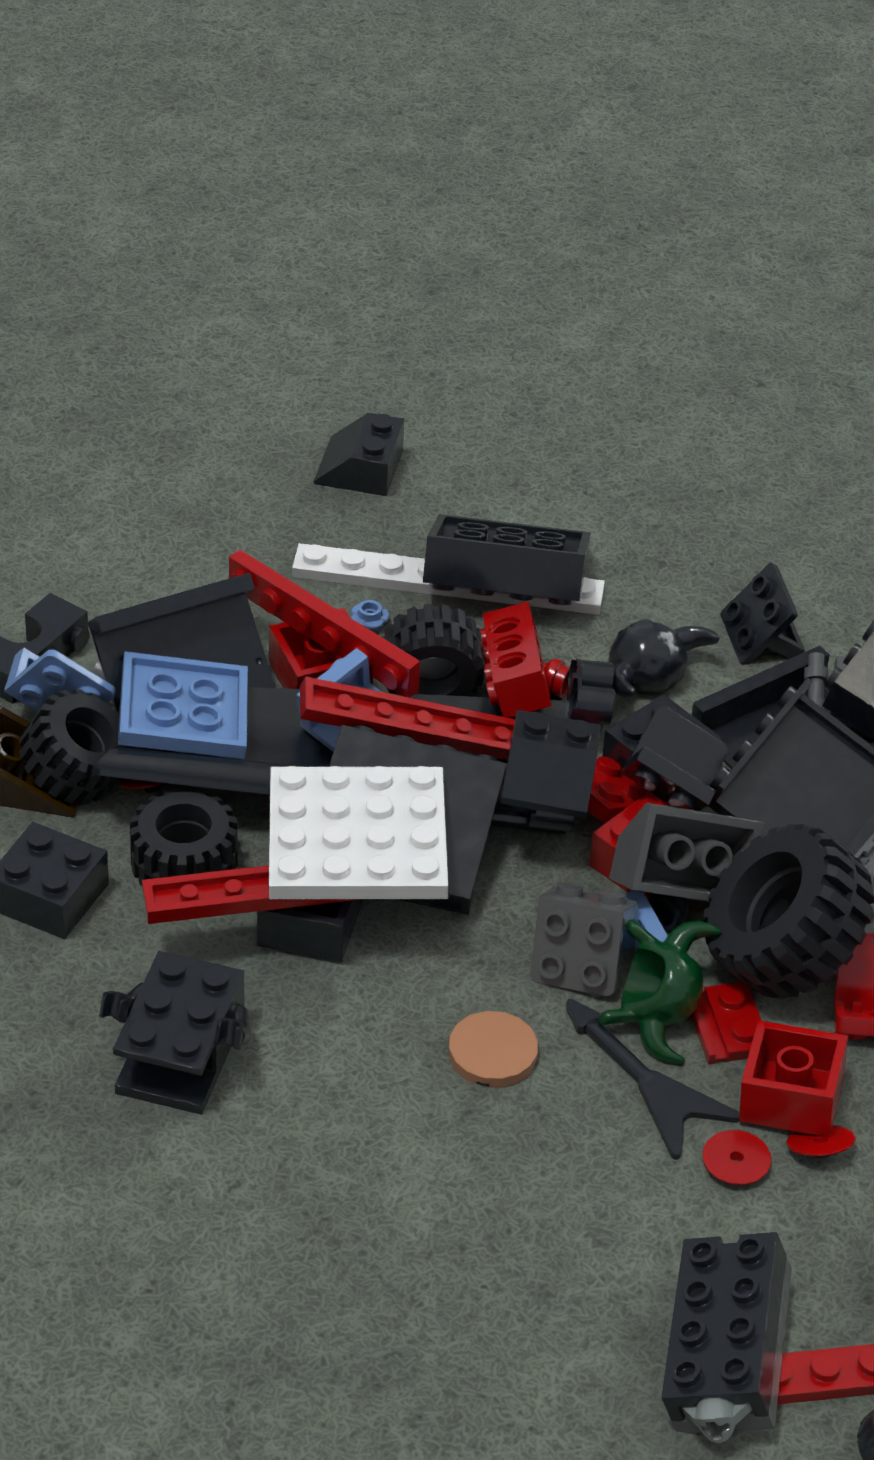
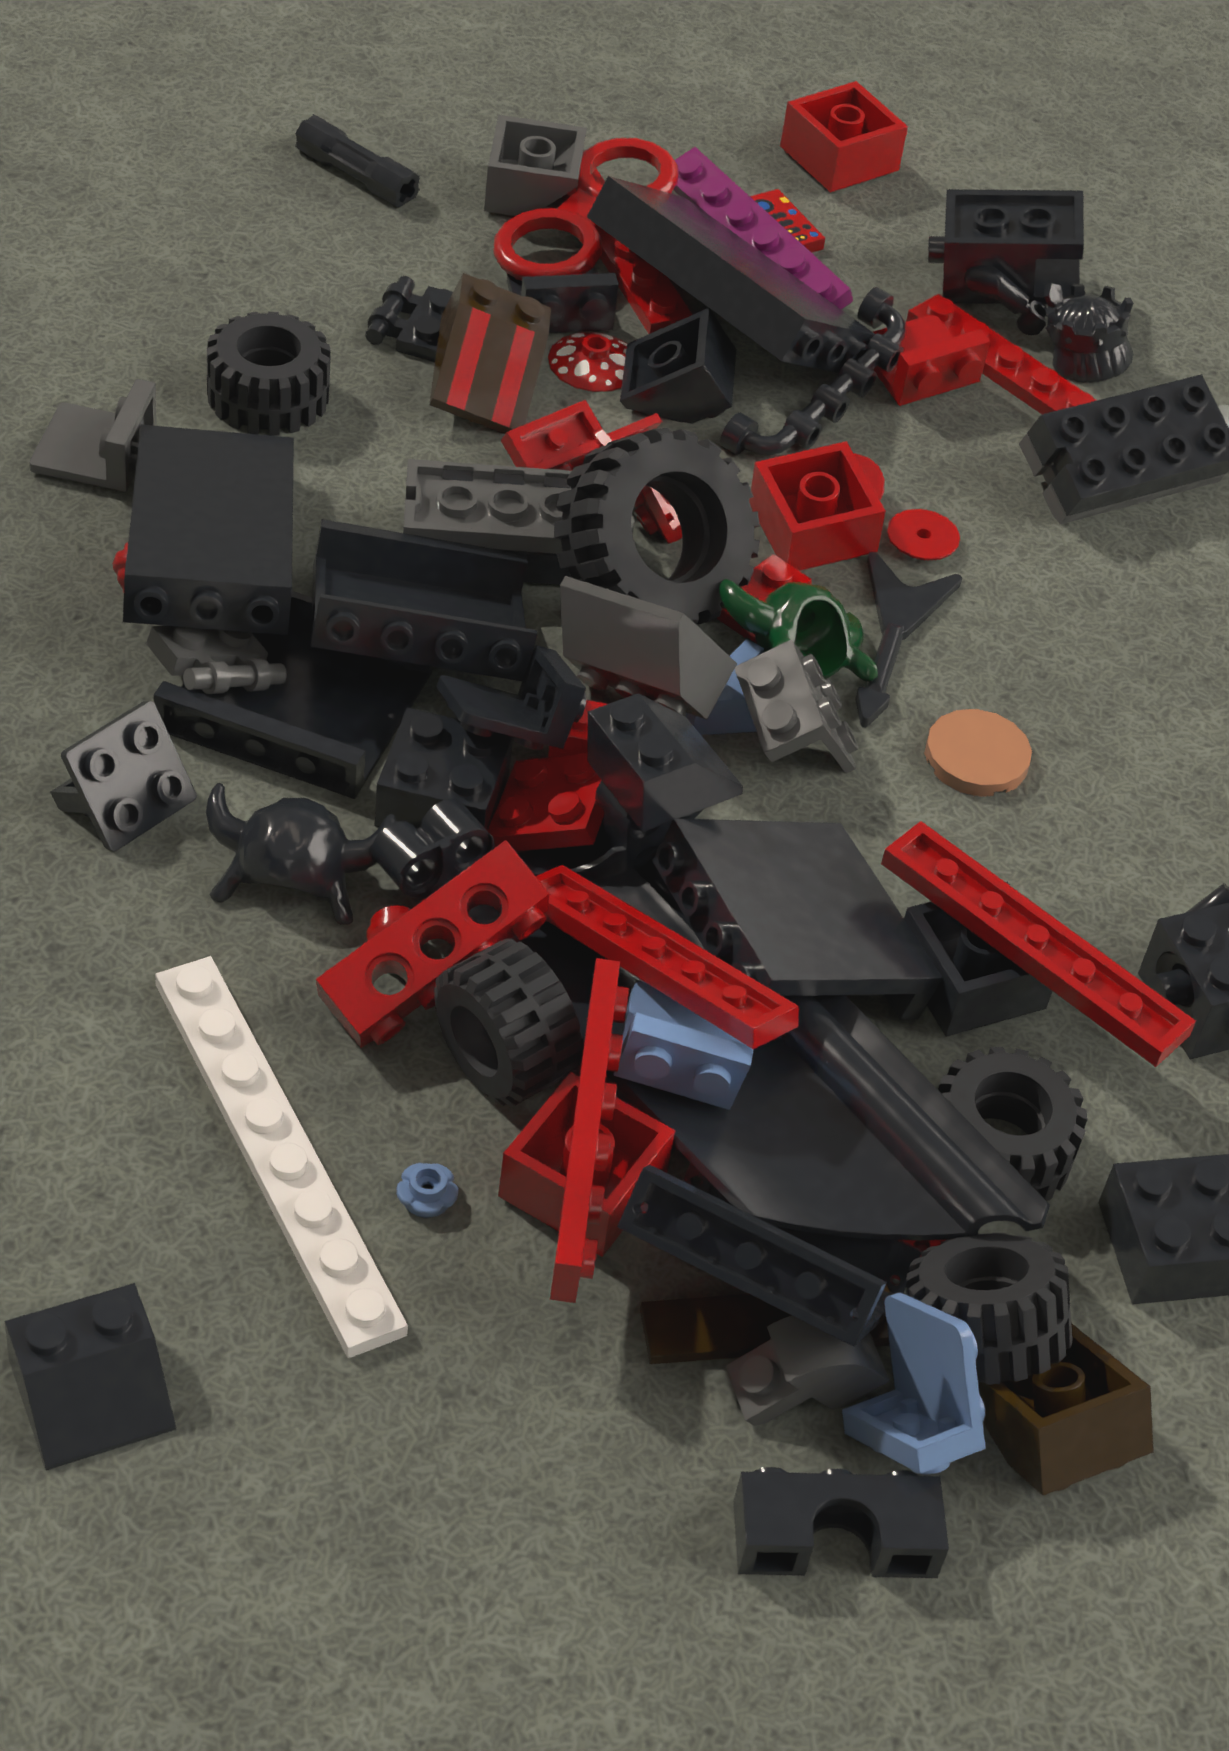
camera: 130 degrees left, 5 degrees up
medium blue plate [118,651,248,759] -> none
white plate [269,766,448,899] -> none
black slope [423,514,591,605] -> none

